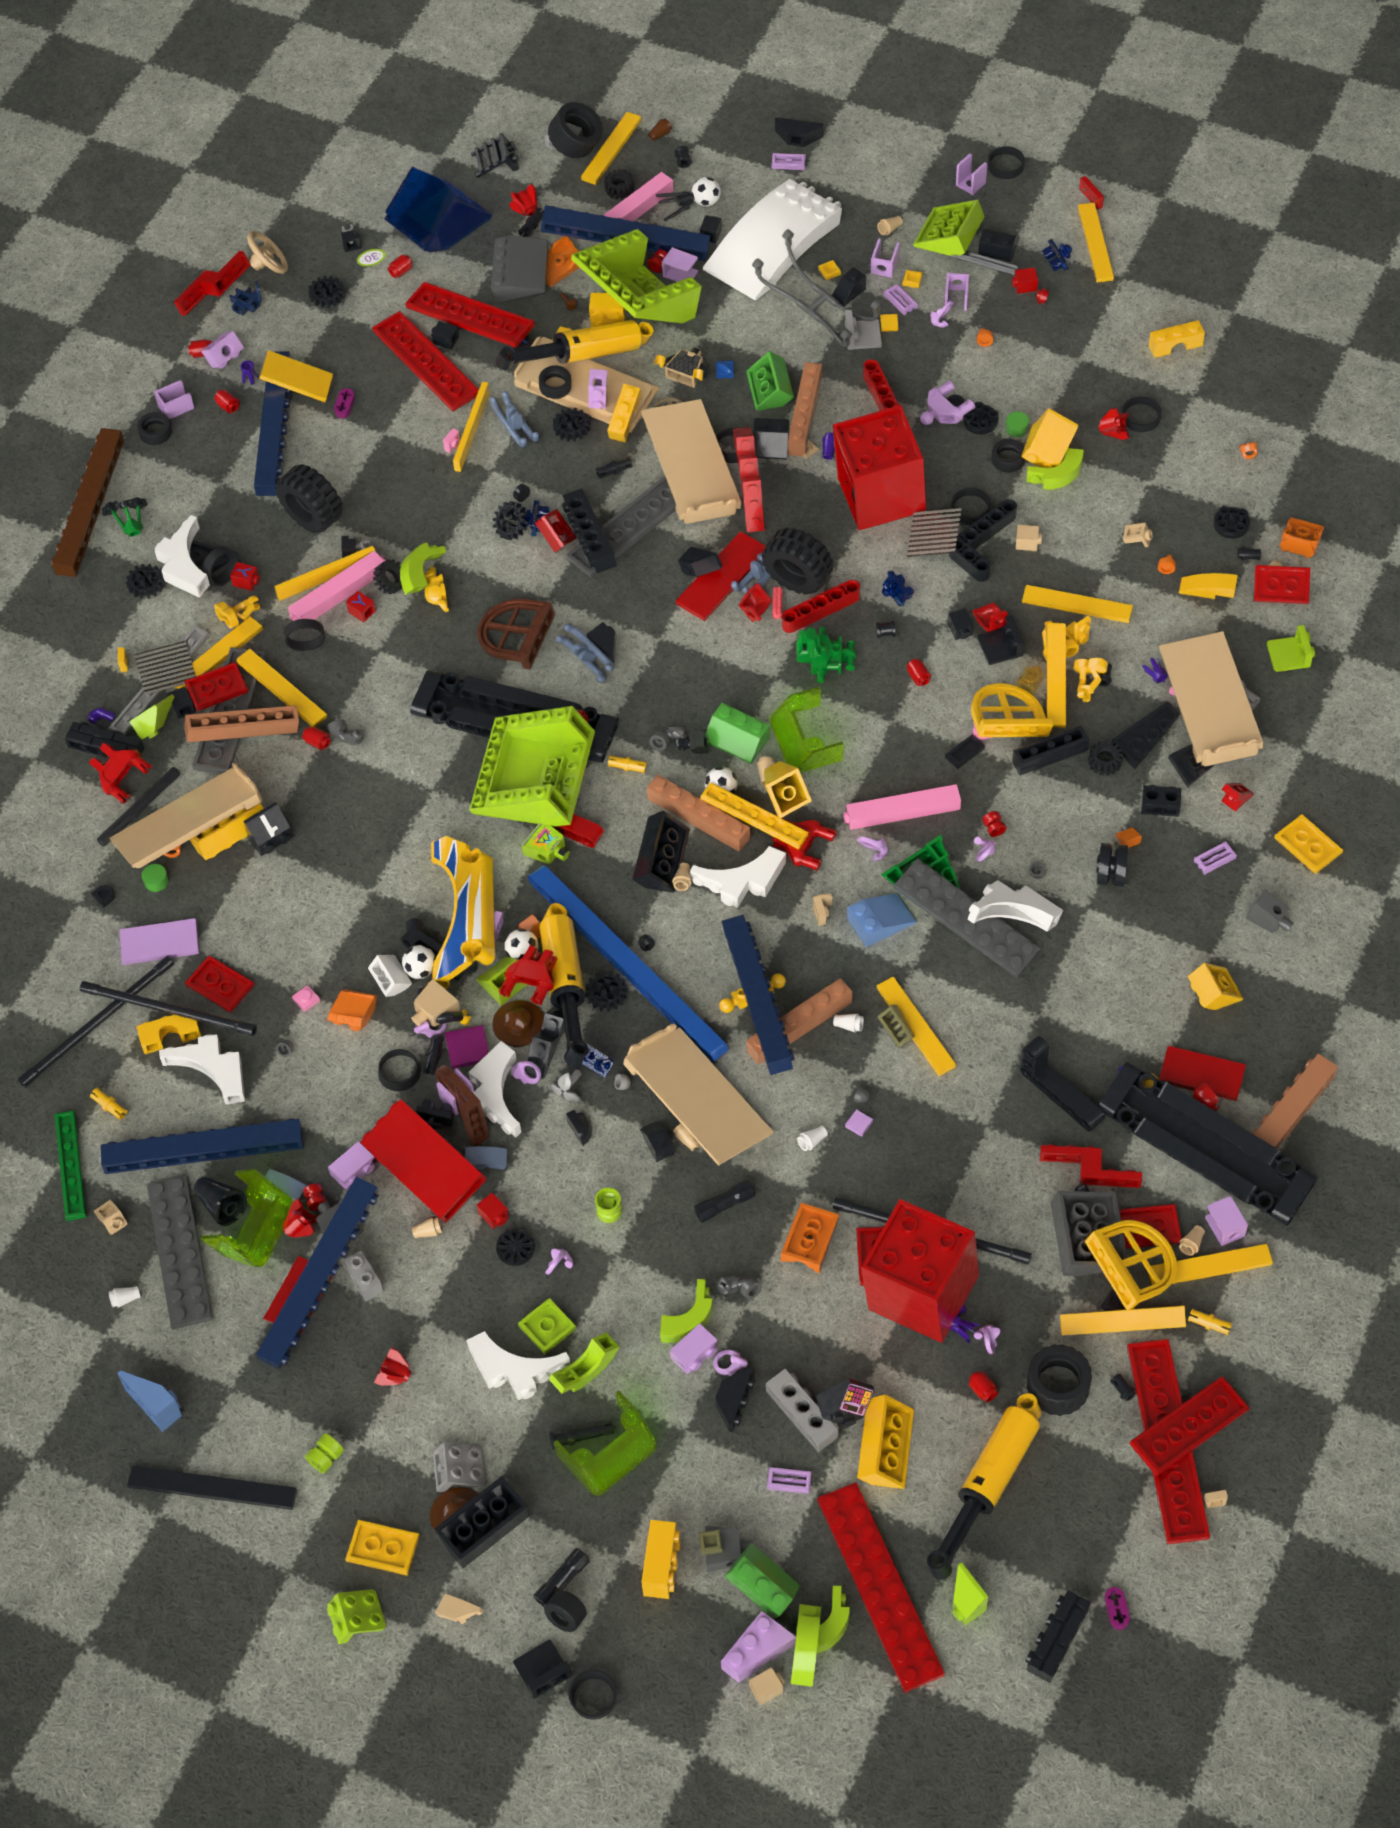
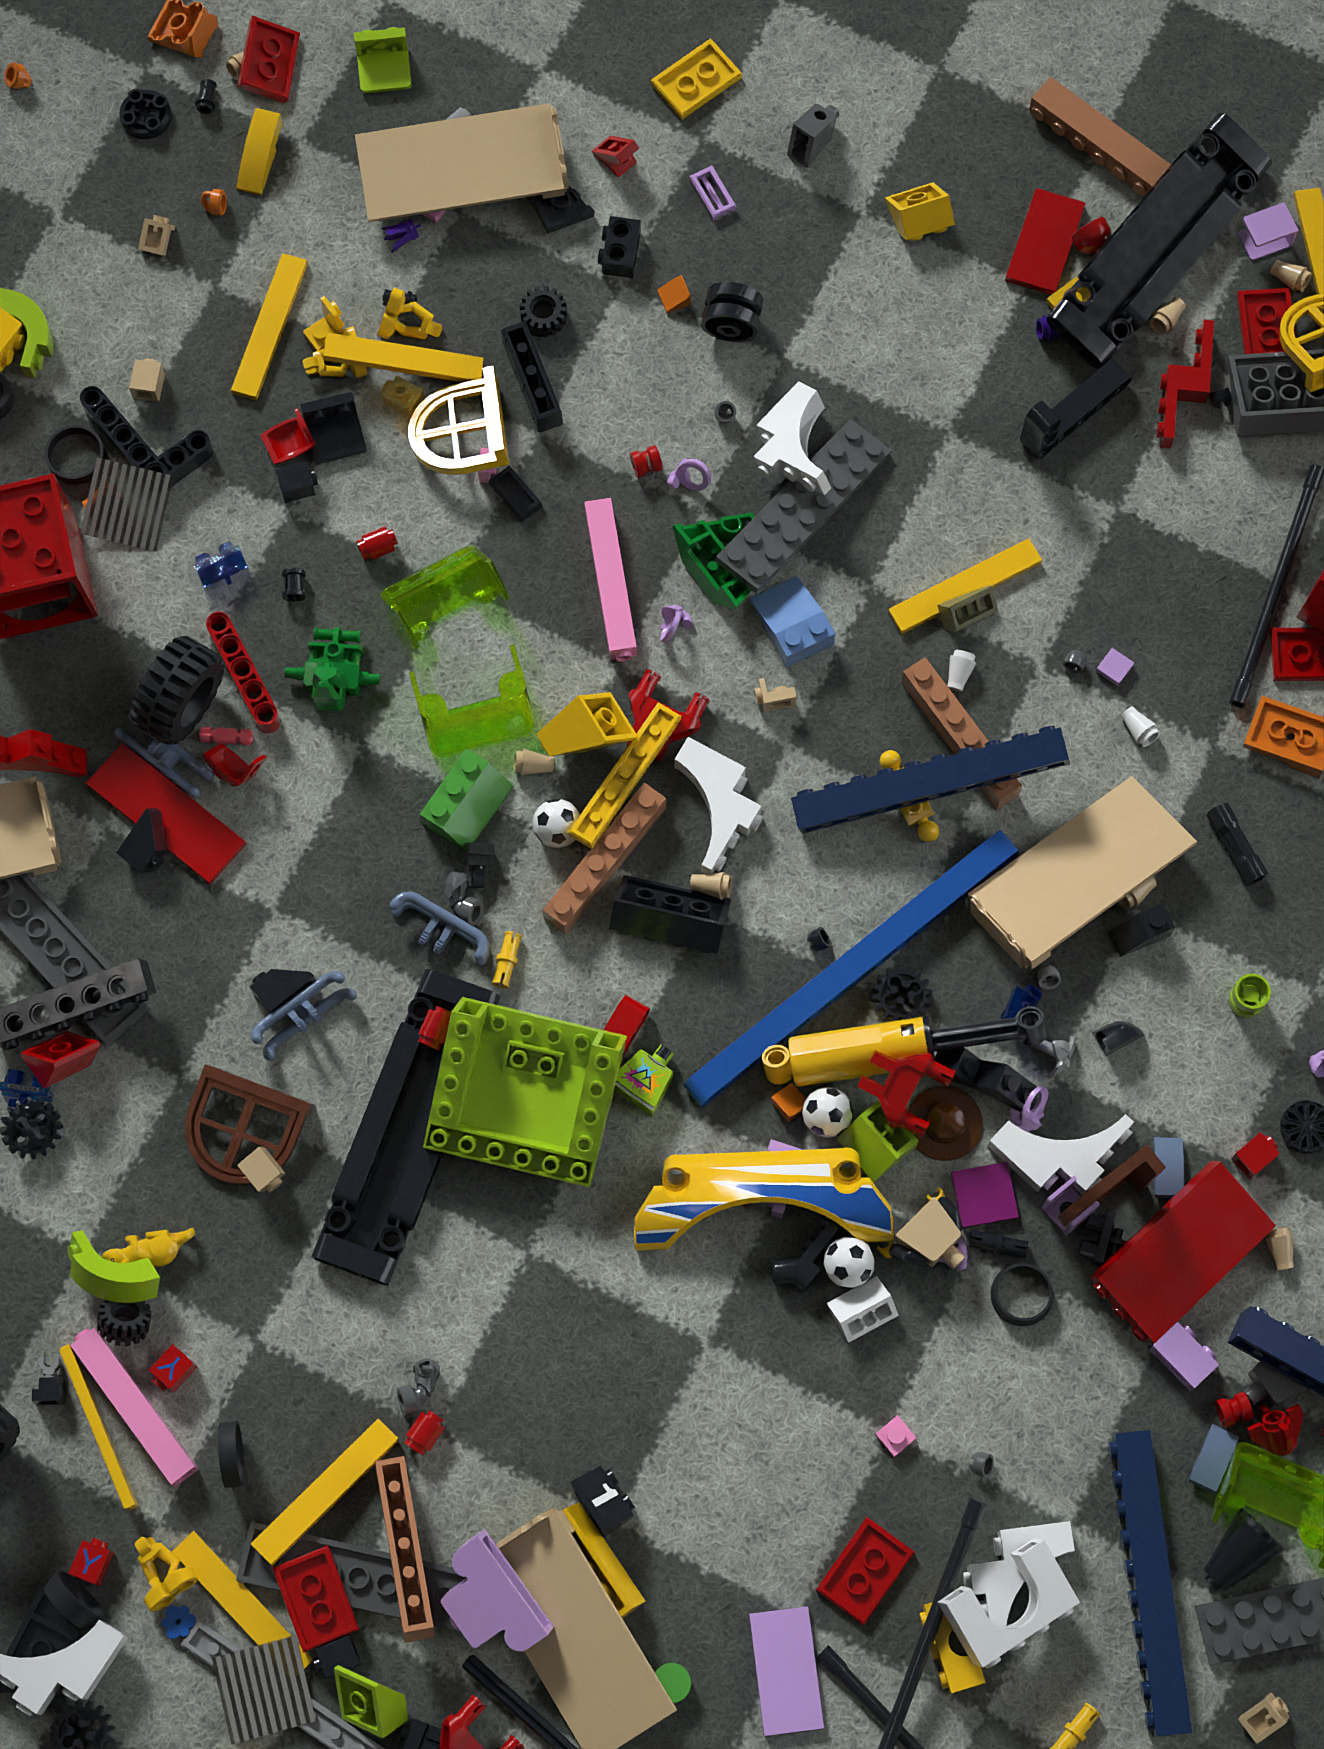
camera: 90 degrees left, 15 degrees up
orange slope [327,989,377,1031] -> none
black wing [1112,701,1180,769] -> none
none -> blue plant [162,1606,196,1639]
none -> tan brick [237,1147,286,1193]
none -> clear neon green windscreen [380,545,510,649]
none -> sand blue piece [389,891,490,967]
none -> lavender brick [441,1529,554,1651]
none -> white arch [938,1538,1080,1668]
none -> tan cone [1149,297,1186,335]

